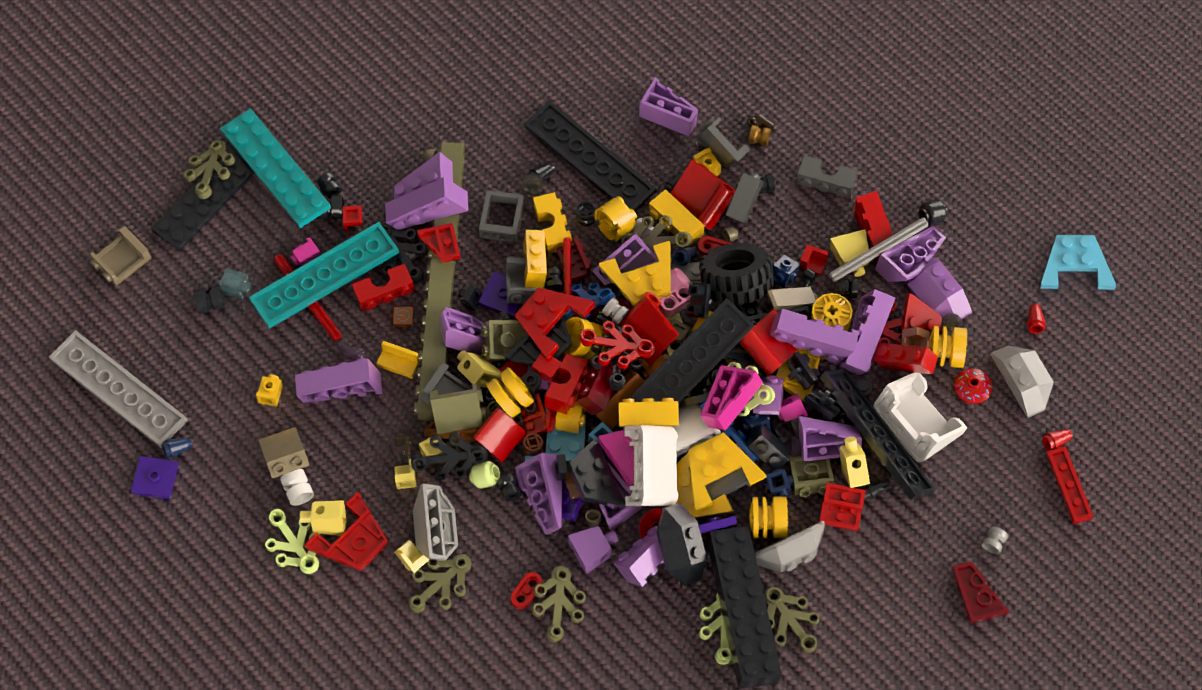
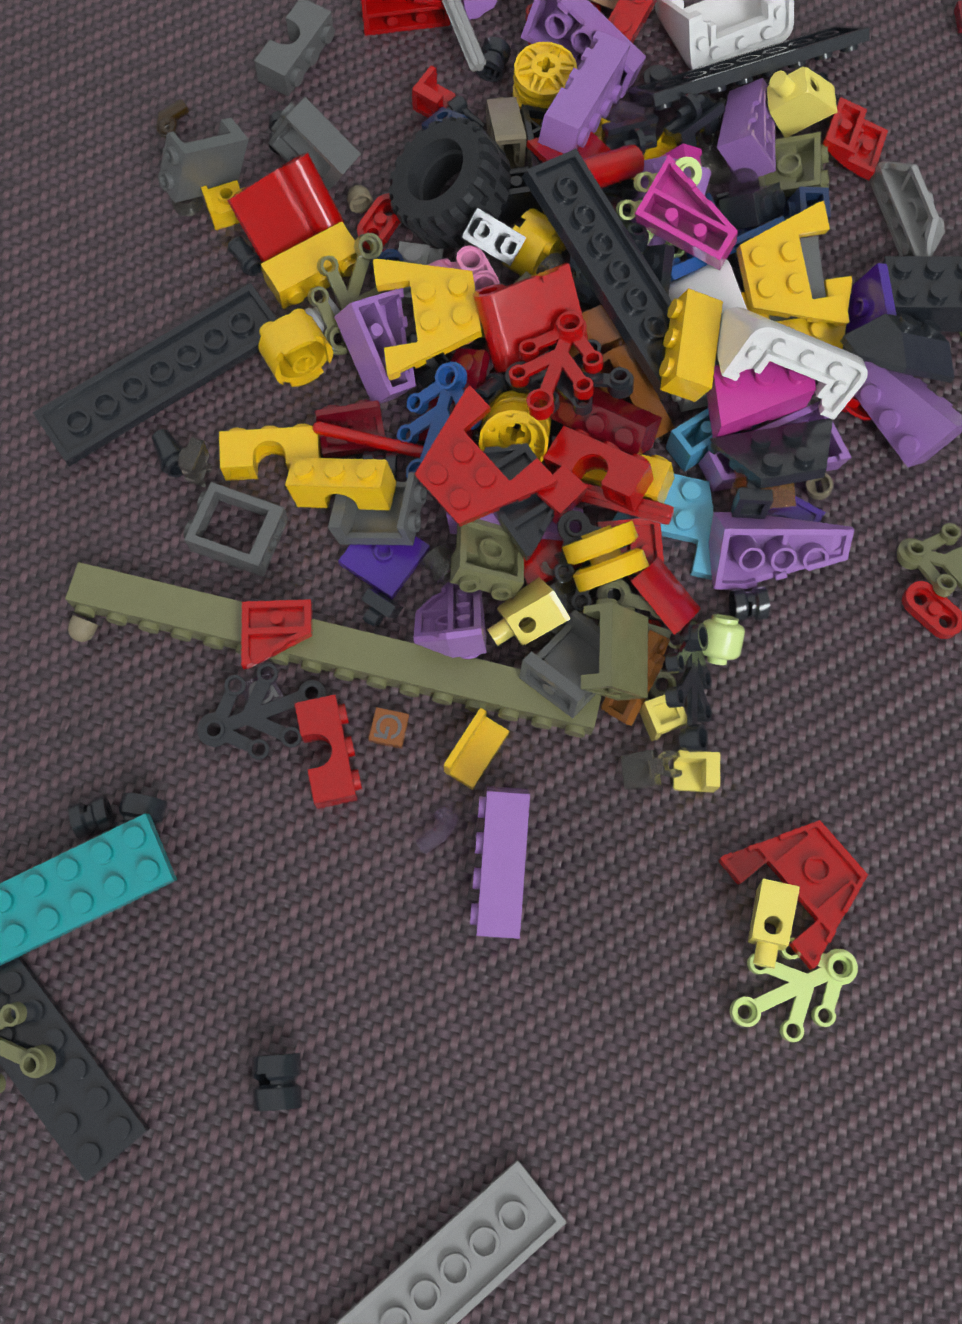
camera: 85 degrees left, 10 degrees up
dark tan panel [90,226,151,286] -> none
dark purple plate [131,456,179,500] -> none
dark blue cone [162,437,192,458] -> none
clear light blue brick [220,268,251,298] -> none
teal plate [249,222,399,329] -> none
yellow brick [256,374,283,407] -> none
dark tan panel [259,427,309,478] -> none
red axle [274,254,342,342] -> none
white wheel [280,469,314,506] -> none
dark pink brick [290,237,321,267] -> none
red panel [343,205,363,233] -> none
medium lavender wedge [385,177,468,230] -> none
medium lavender wedge [394,152,453,199] -> none
light yellow panel [394,540,429,573] -> none
olive plant [409,554,472,613] -> none
light grey wedge [413,484,458,561] -> none
copper wheel [523,433,543,456] -> none
medium lavender torso [568,527,618,574] -> none
black wheel [577,201,595,226] -> none
light grey wheel [602,298,629,325] -> none
medium lavender wedge [639,77,698,136] -> none
pearl gold wheel [749,125,771,147] -> none
yellow wheel [749,497,788,539] -> none
light yellow torso [830,230,869,277] -> none

